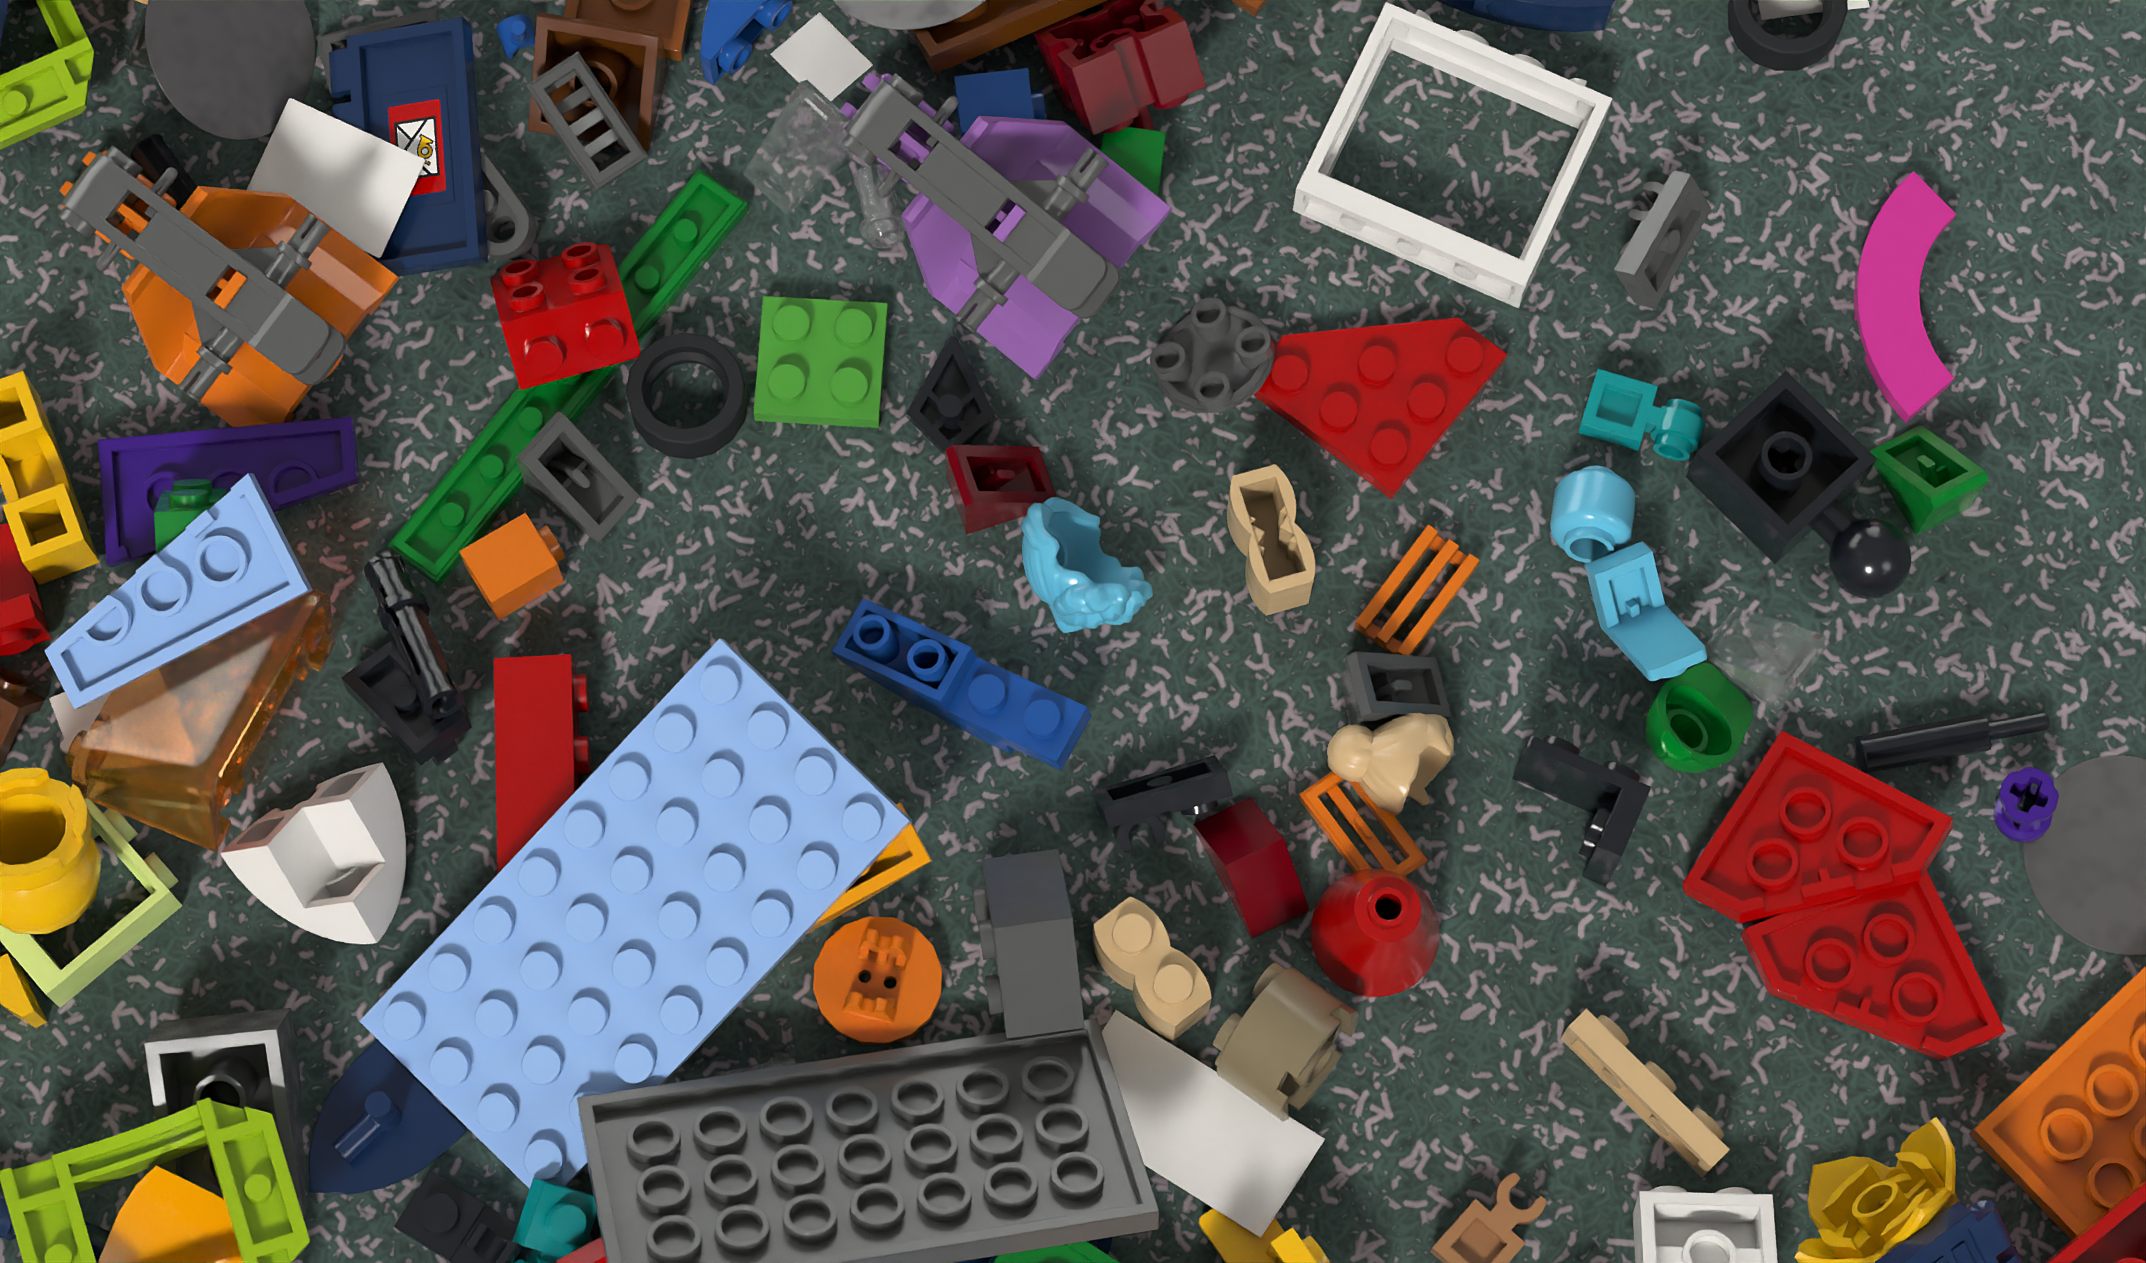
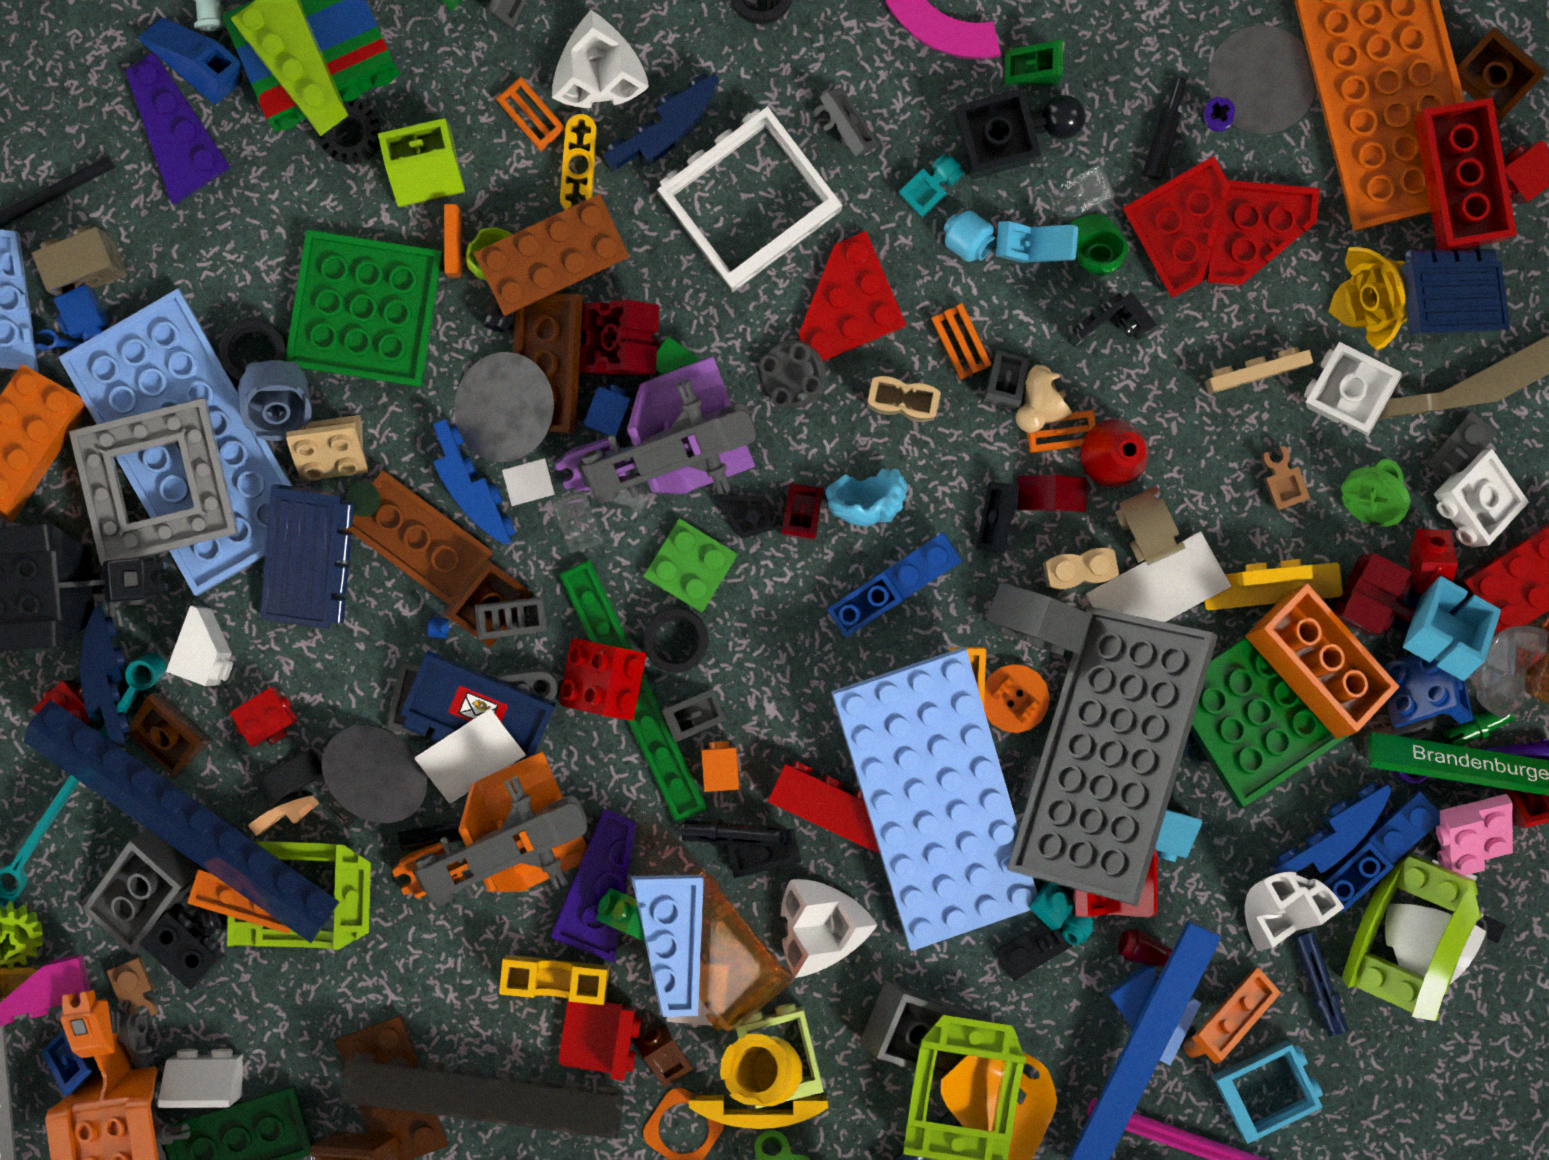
camera: 55 degrees left, 15 degrees up
dark blue shield [309,1039,467,1195] -> none

